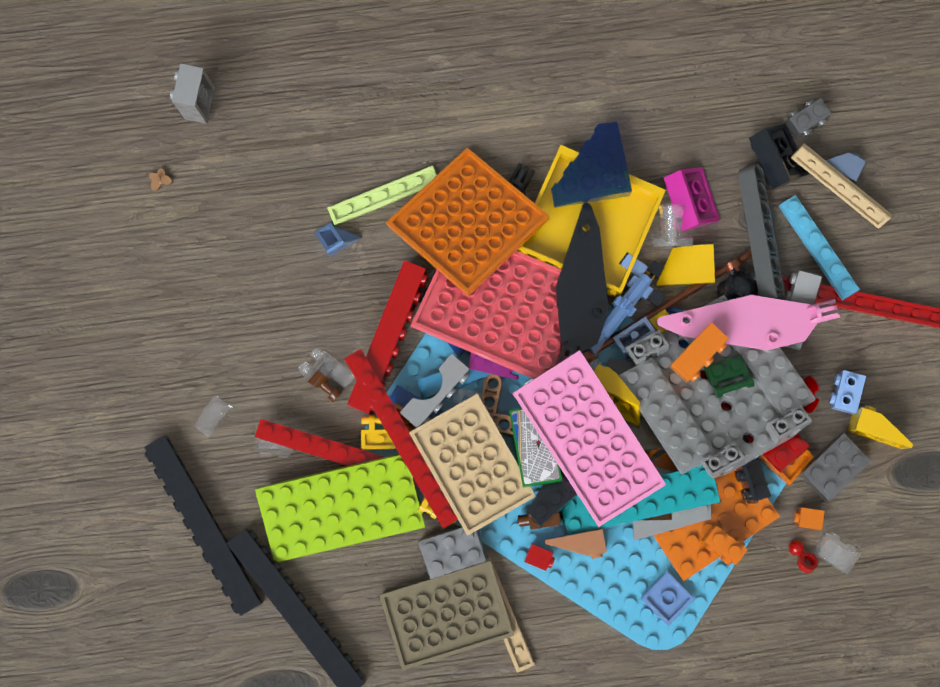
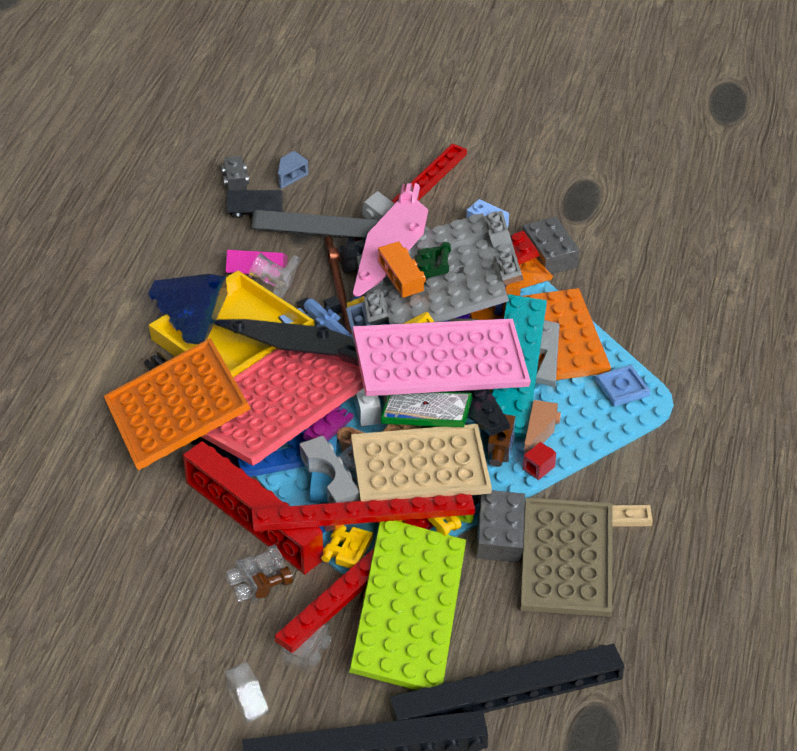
camera: 65 degrees left, 40 degrees down
medium blue slope [315,222,362,257] -> none
yellowish green tile [328,165,437,226] -> none
yellow slope [656,244,715,287] -> none
orange brick [701,525,748,566] -> none
black bracket [734,459,771,504] -> none
medium azure plate [778,195,860,301] -> none
red plate [789,540,818,573] -> none
tan tile [791,143,892,229] -> none
orange brick [793,507,825,530] -> none
clear brick [811,532,860,575] -> none
yellow slope [847,406,913,449] -> none

